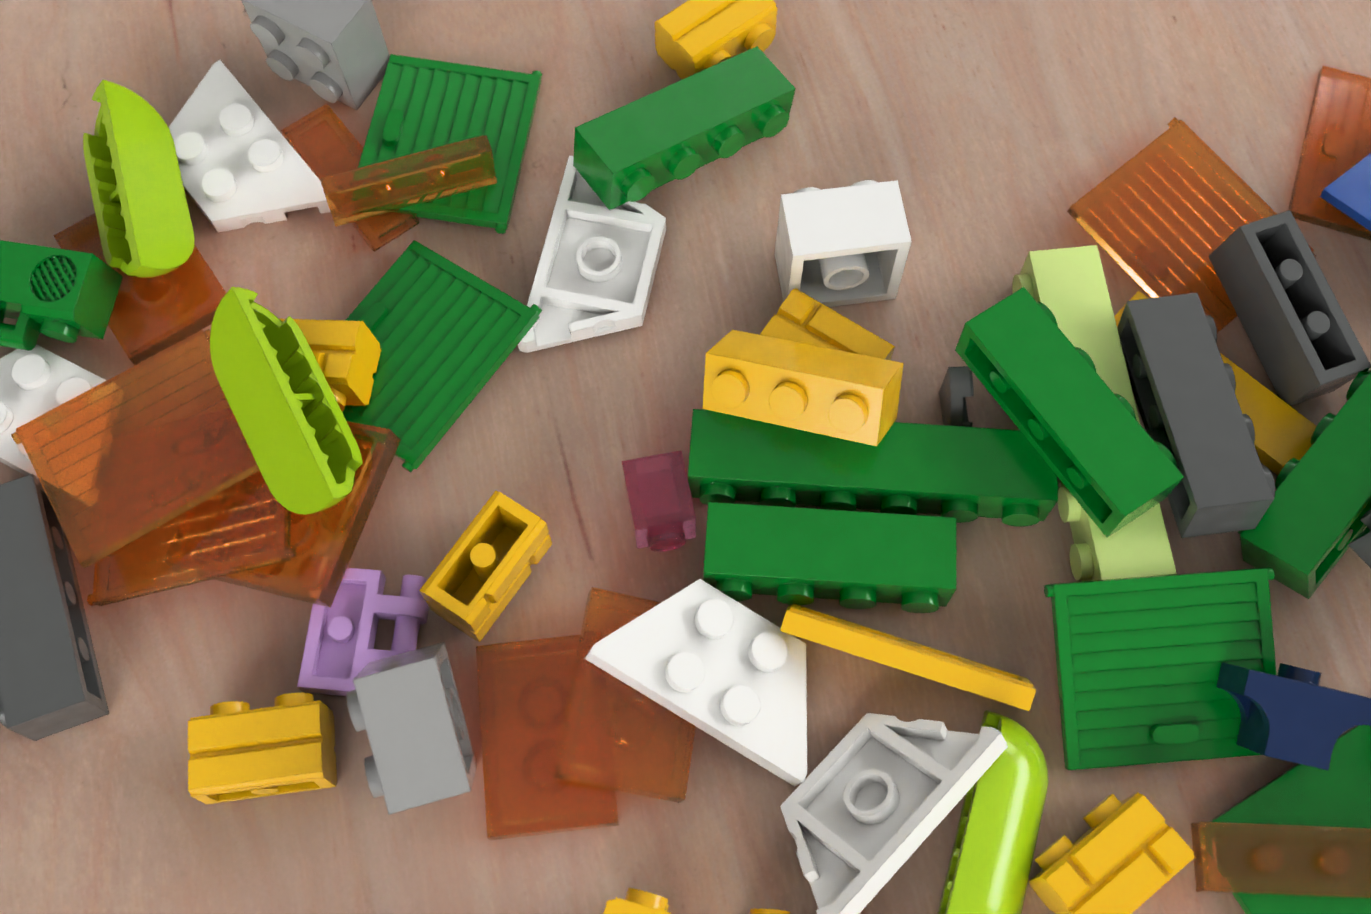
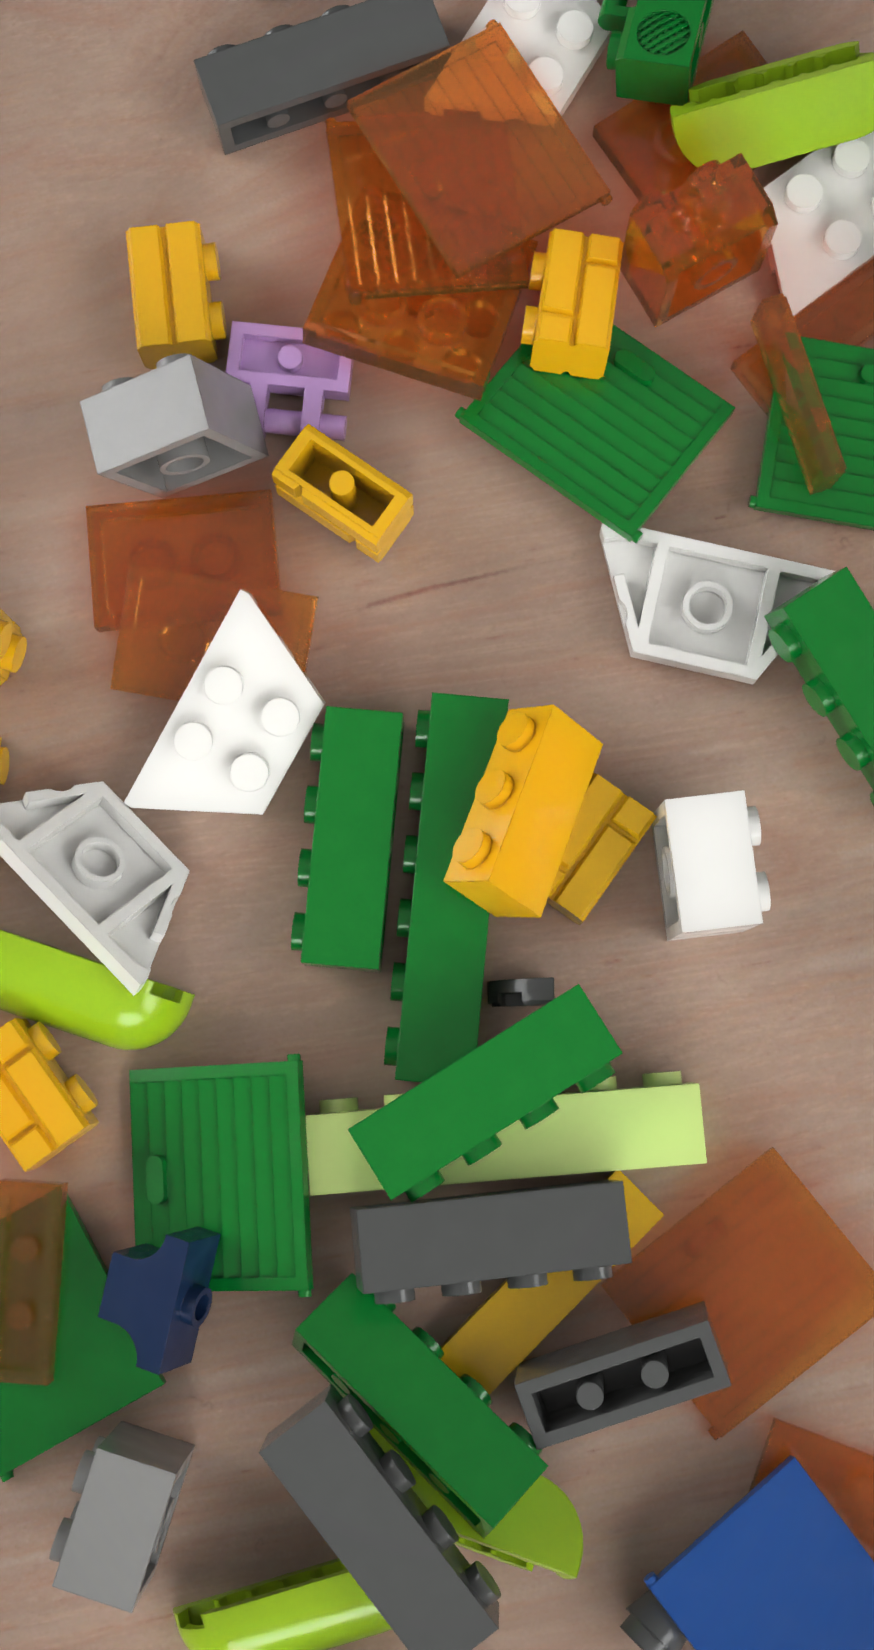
camera: 95 degrees right, 15 degrees up
lime brick [210,287,362,515] -> none
clear pink brick [622,450,696,552] -> none
yellow tile [780,604,1036,712] -> none
none -> clear orange hinge [620,153,778,328]

